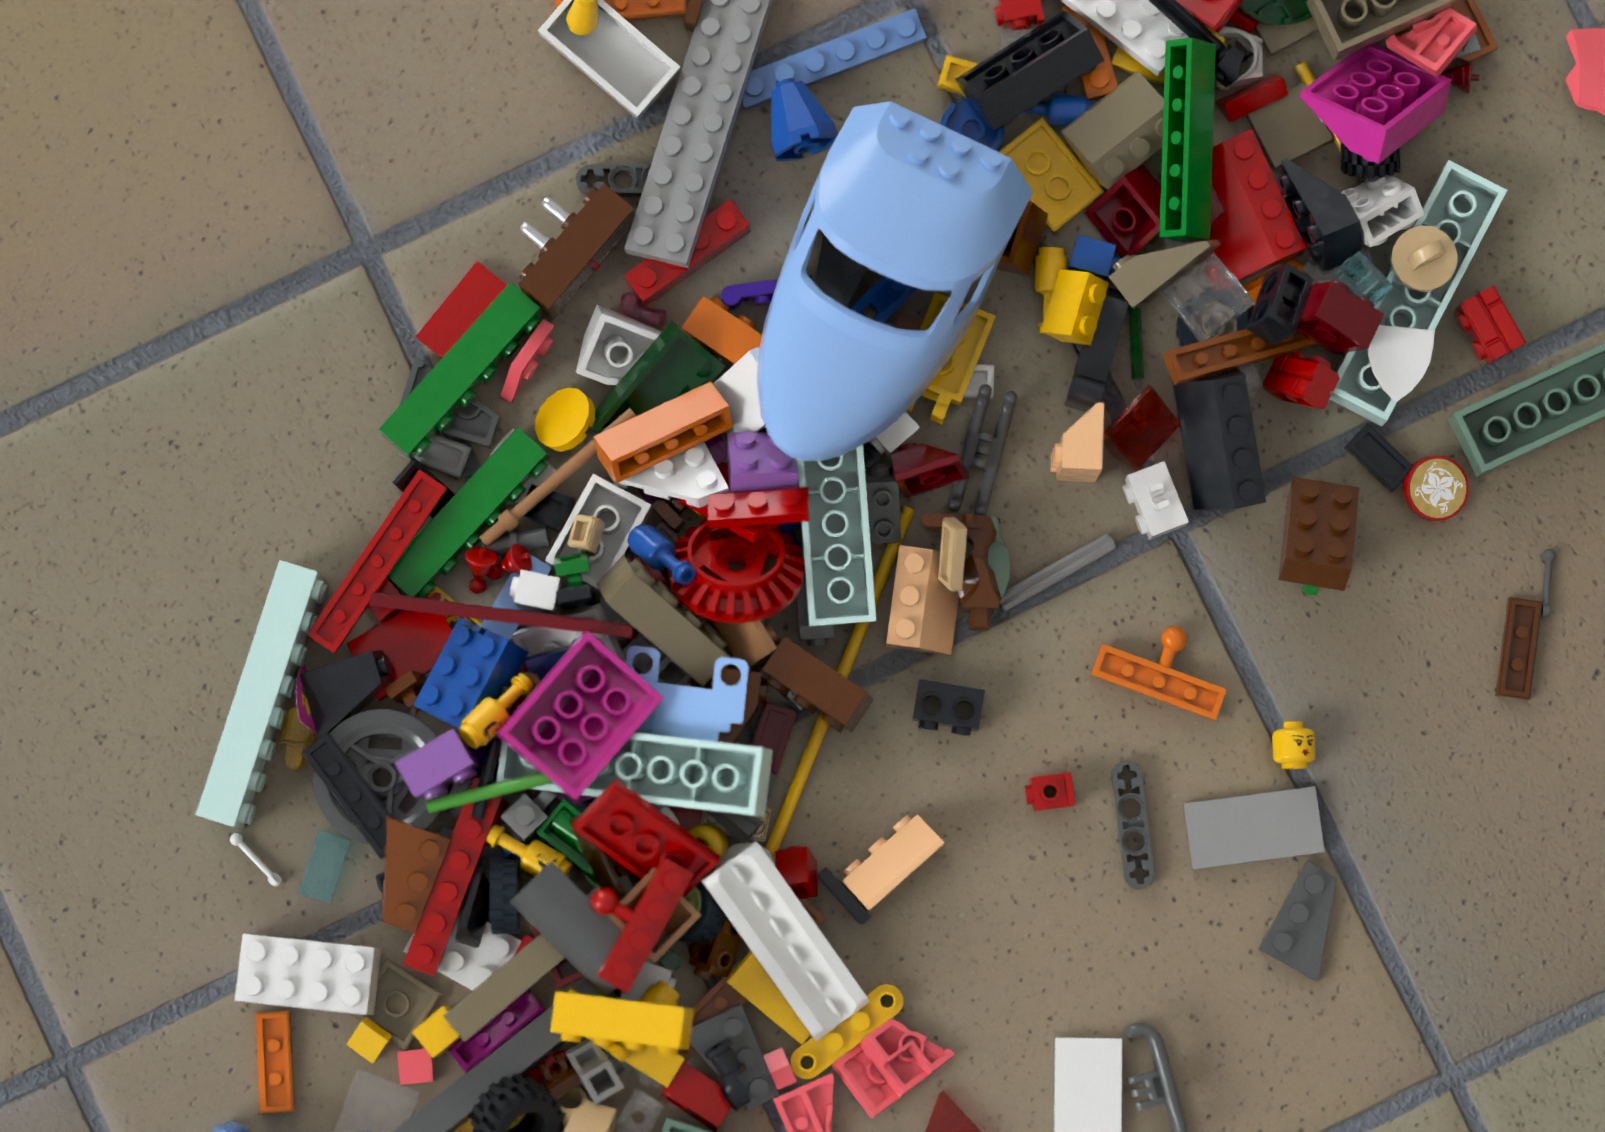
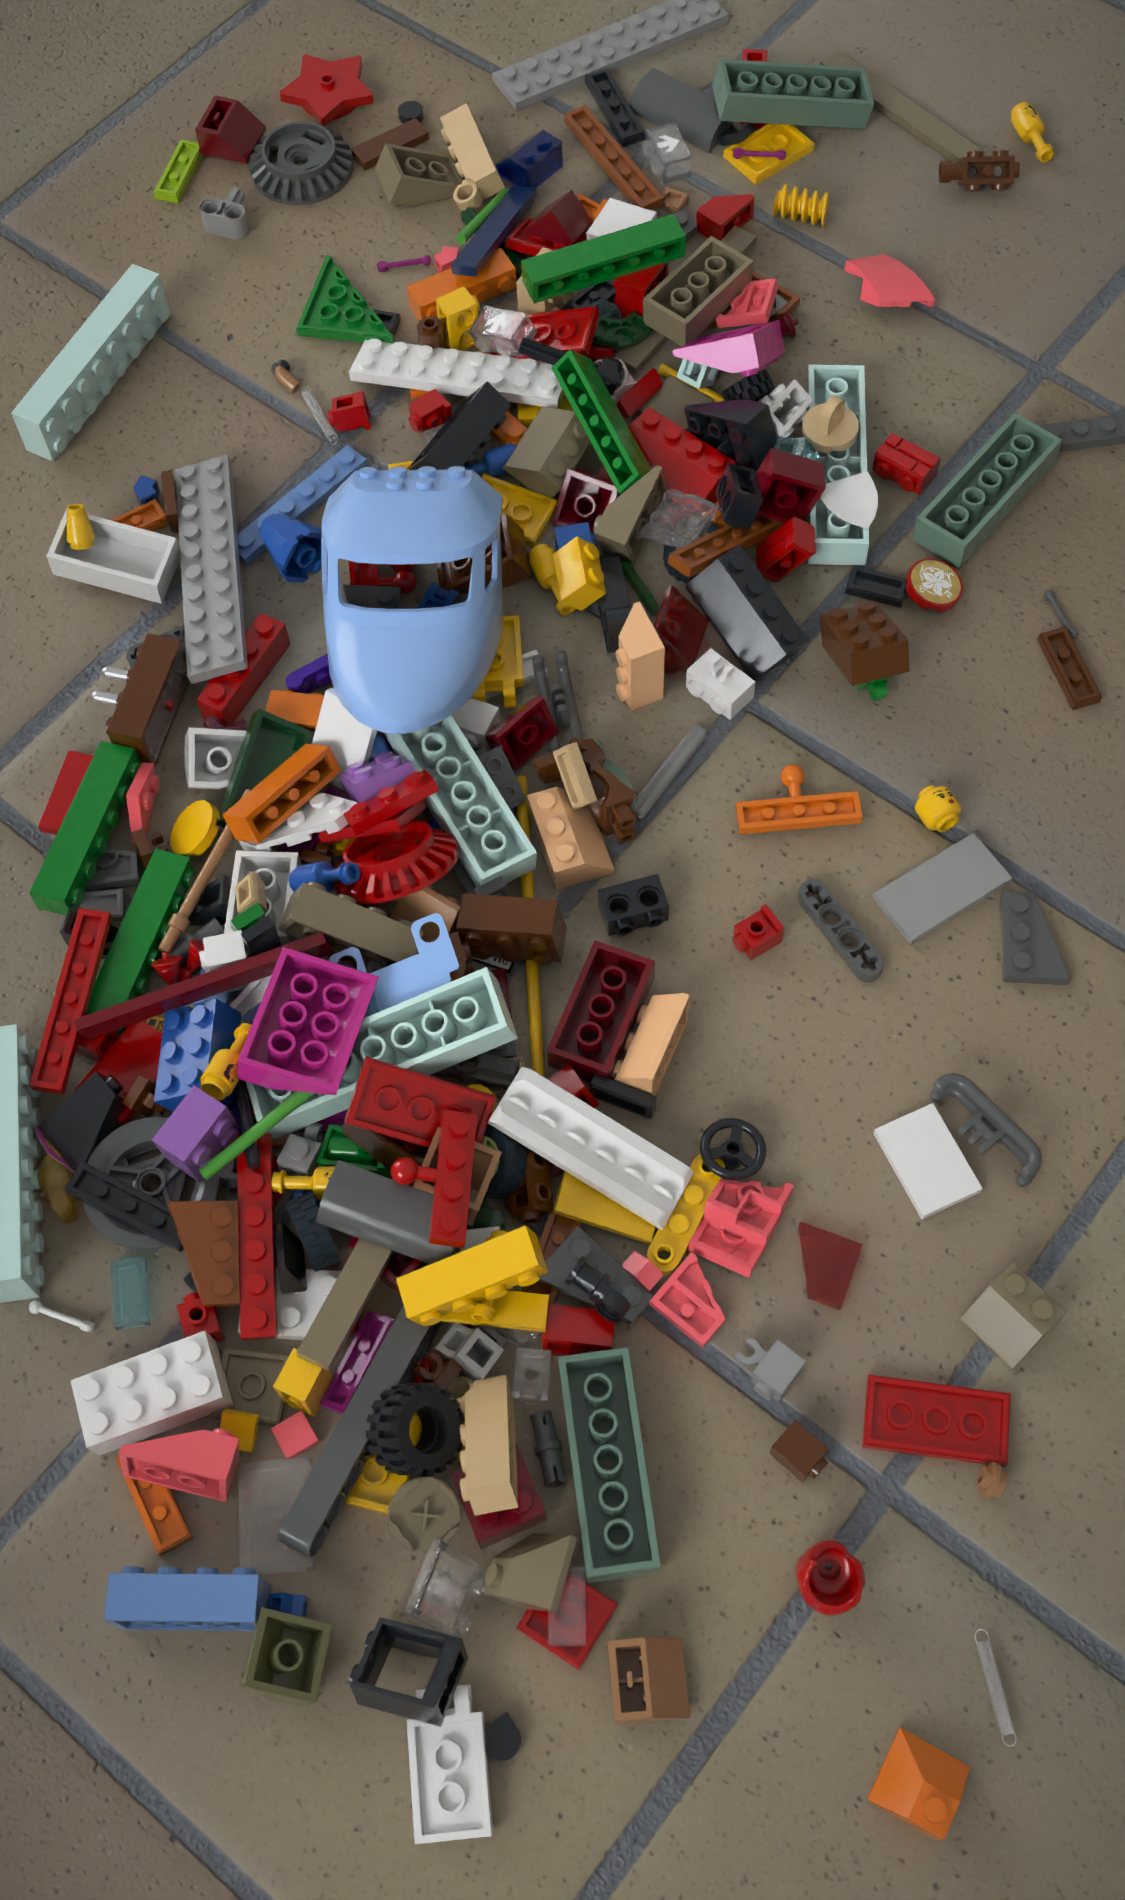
camera: 25 degrees left, 20 degrees down
none -> coral slope [119,1429,240,1503]
none -> reddish brown tile [131,829,168,871]
none -> red brick [176,1292,225,1343]
none -> dark red brick [547,940,655,1082]
none -> black piece [700,1118,766,1180]

